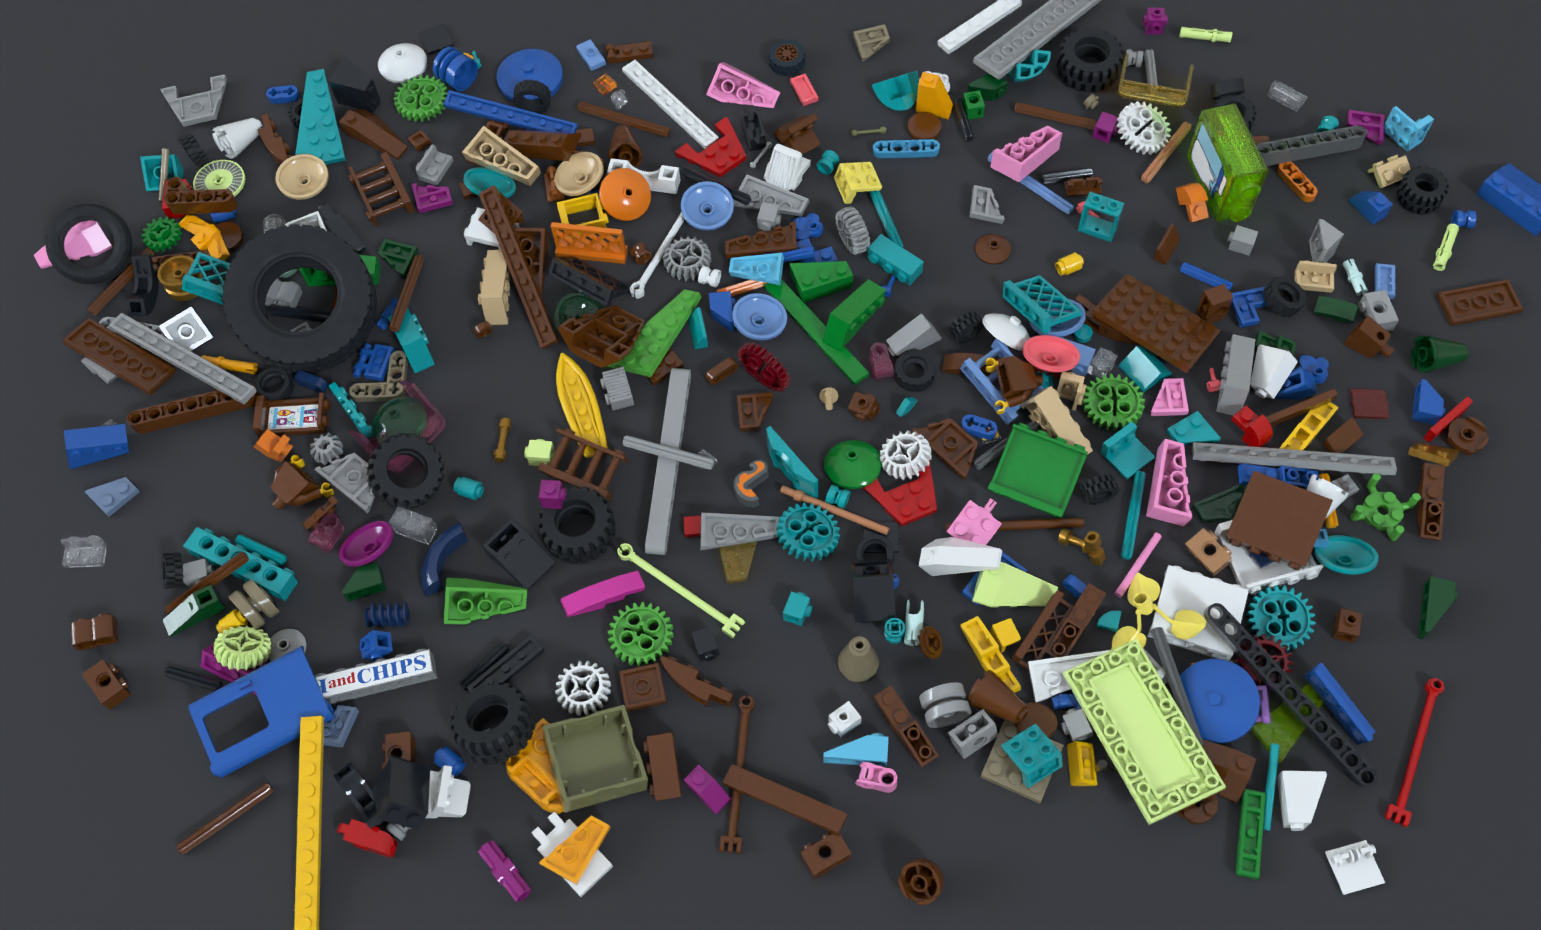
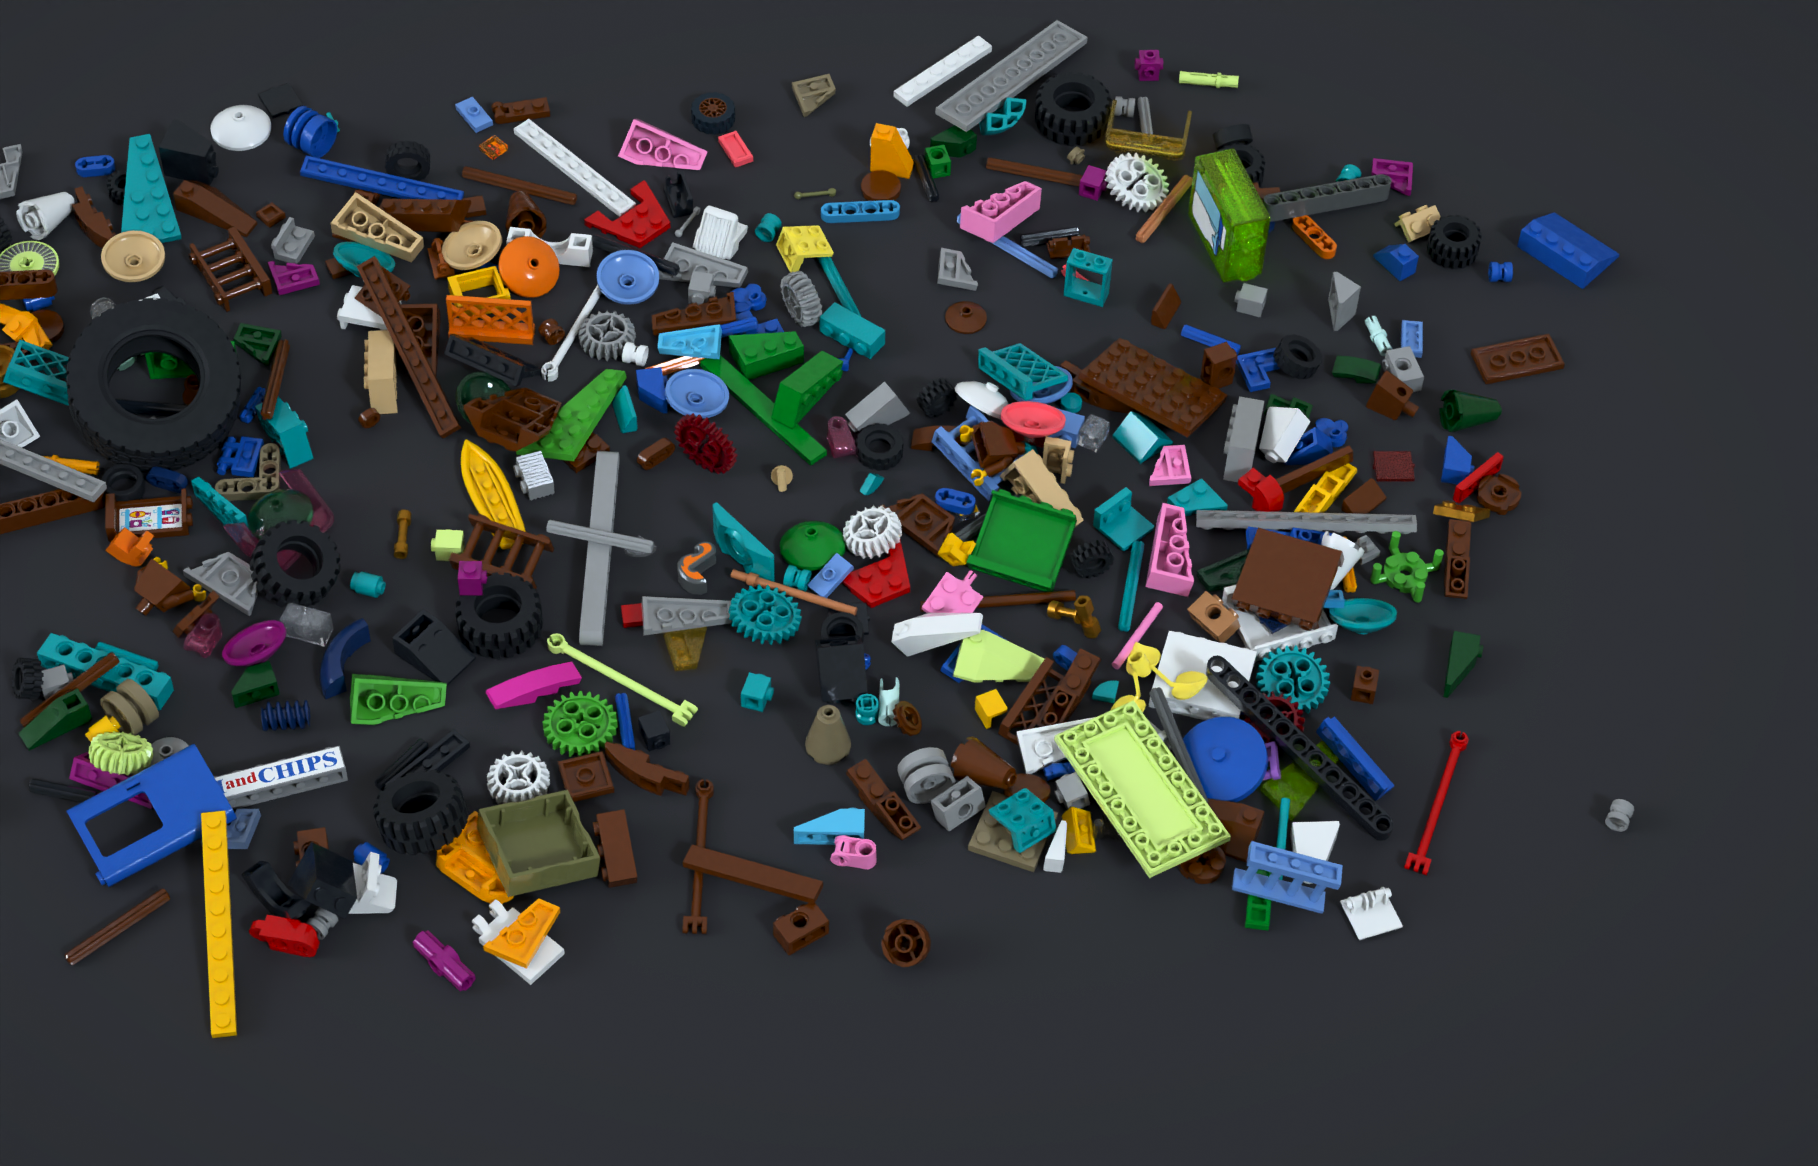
camera: 10 degrees left, 10 degrees down
light grey brick [265,279,302,308] -> none
light grey gear [310,432,343,465] -> none
blue brick [360,630,393,662] -> none
bright green gear [394,75,448,122] -> none
blue dish [496,49,563,101] -> none
clear plate [611,89,628,109] -> none
magenta slope [684,765,731,815] -> none
reddish brown wing [737,392,773,432] -> none
reddish brown piece [773,113,820,155] -> none
white brick [828,701,861,738] -> none
reddish brown brick [848,392,880,422] -> none
teal brick [872,71,919,111] -> none
yellow slope [960,616,1021,693] -> none
yellow brick [1055,252,1084,276] -> none
bright green gear [1082,374,1145,431] -> none
orange brick [1176,183,1209,222] -> none
coral hand [1207,368,1220,392] -> none
clear panel [1267,80,1308,112] -> none
tan bracket [1295,261,1337,293] -> none
medium azure bracket [1384,106,1434,152] -> none
yellowish green pin [1433,224,1459,271] -> none
none -> blue axle [615,693,635,750]
none -> medium blue plate [807,553,854,598]
none -> yellow panel [938,533,976,566]
none -> white slope [1043,820,1067,873]
none -> medium blue fence [1232,841,1343,914]

